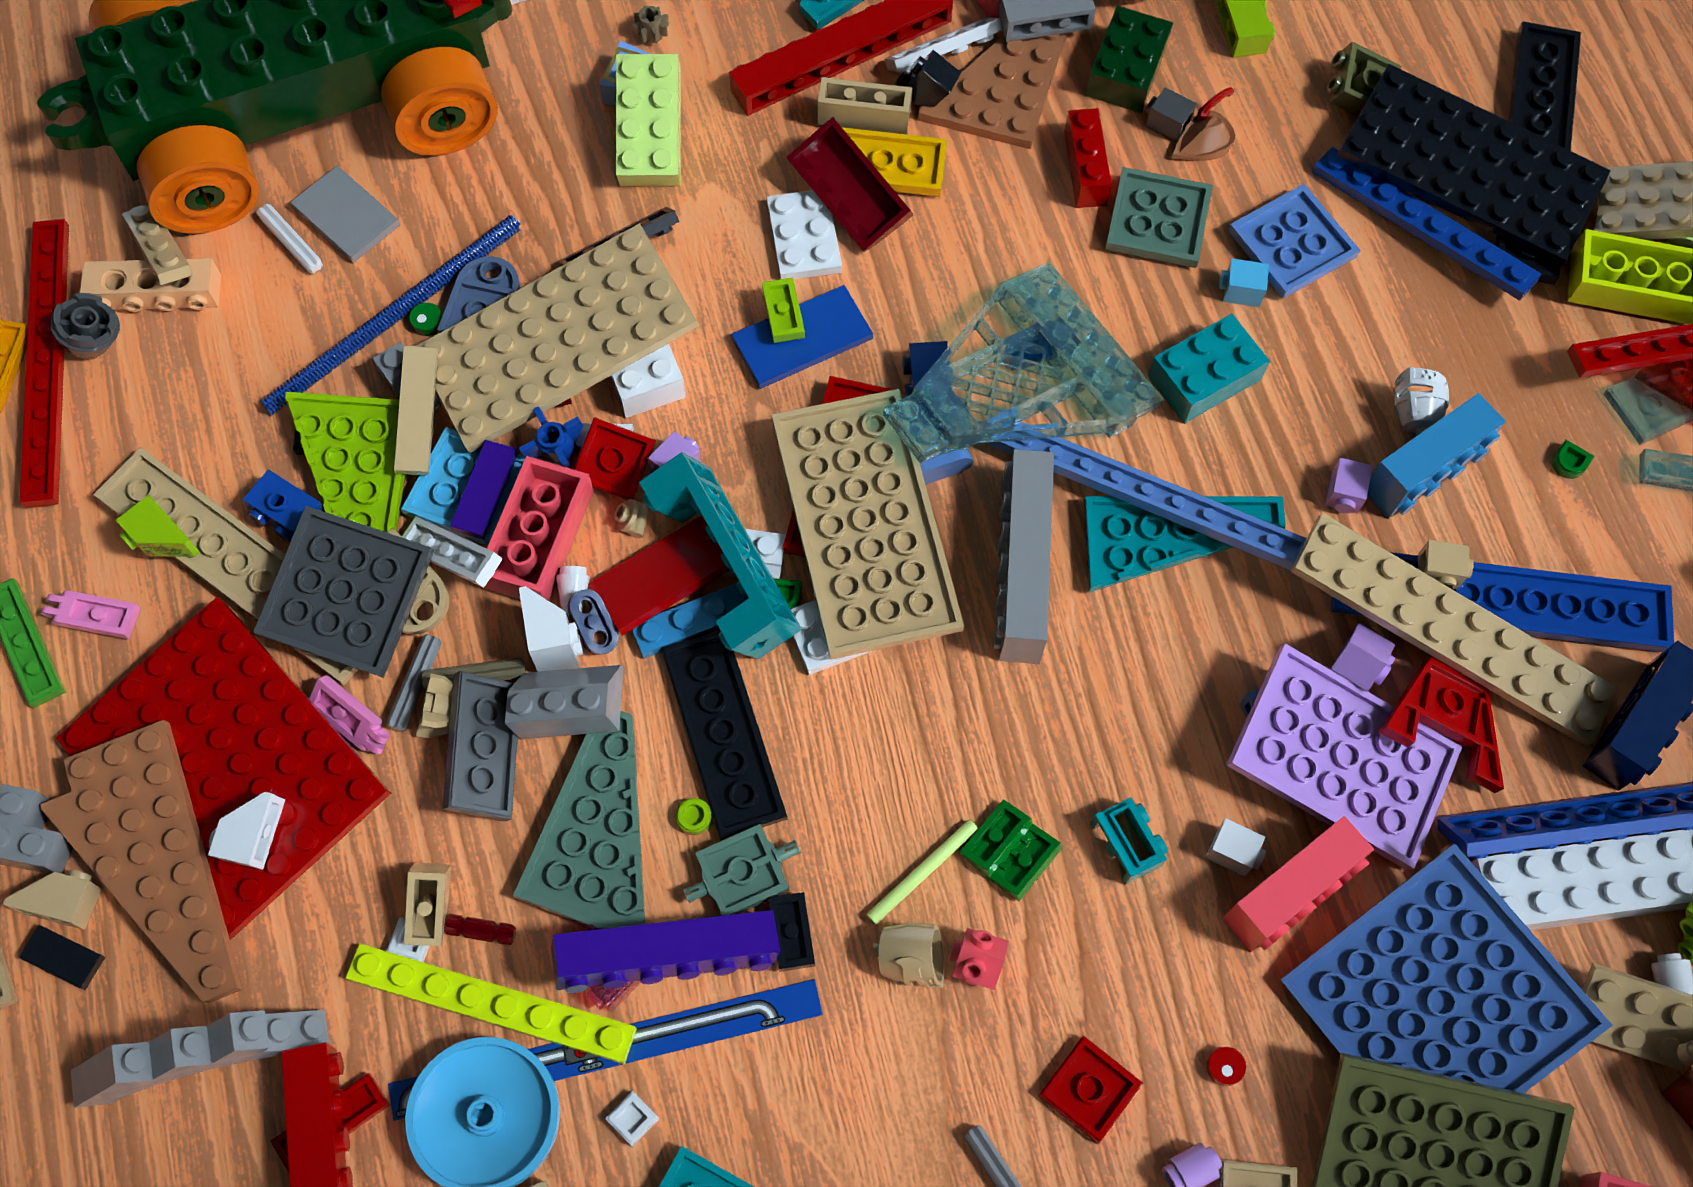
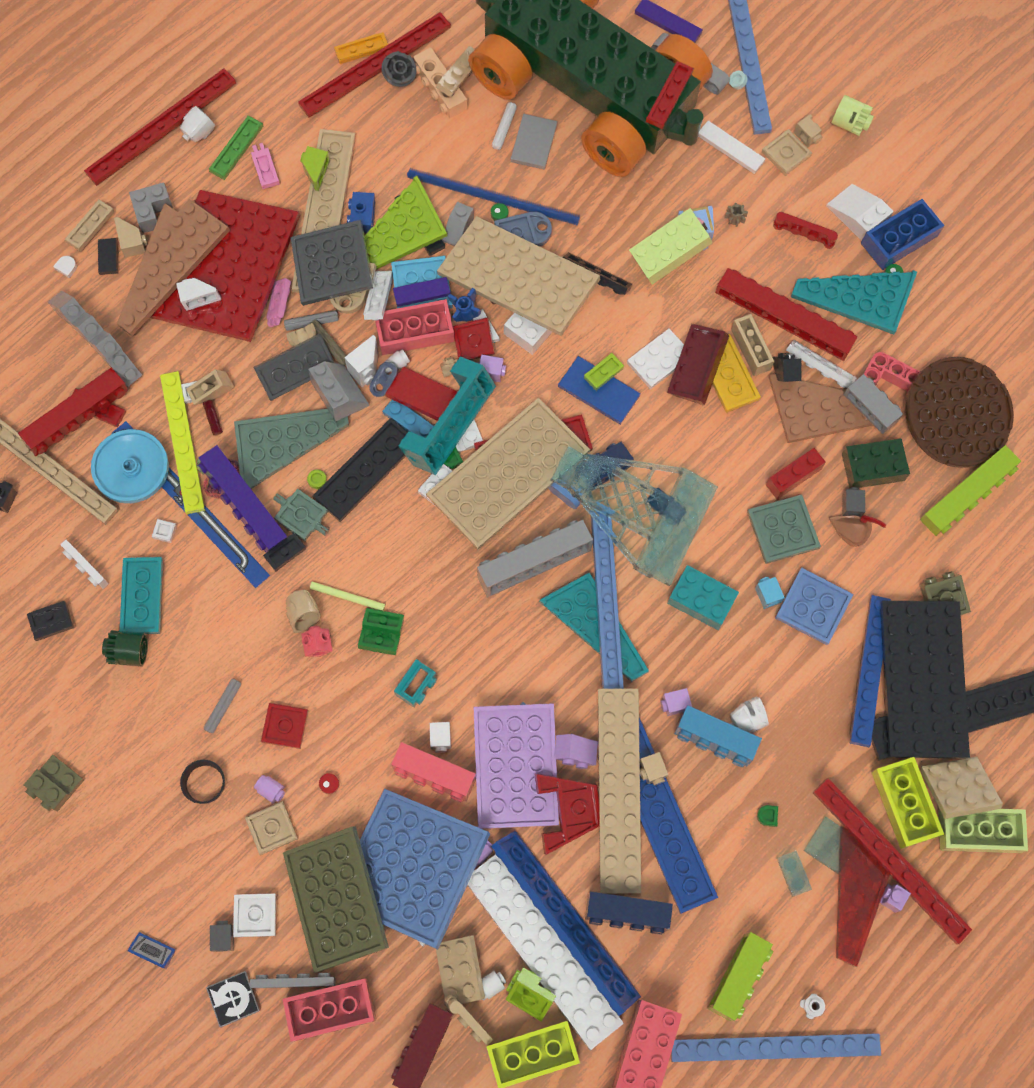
camera: 60 degrees right, 5 degrees up
tan tile [394,346,438,475] -> none
none -> white tile [53,256,77,278]

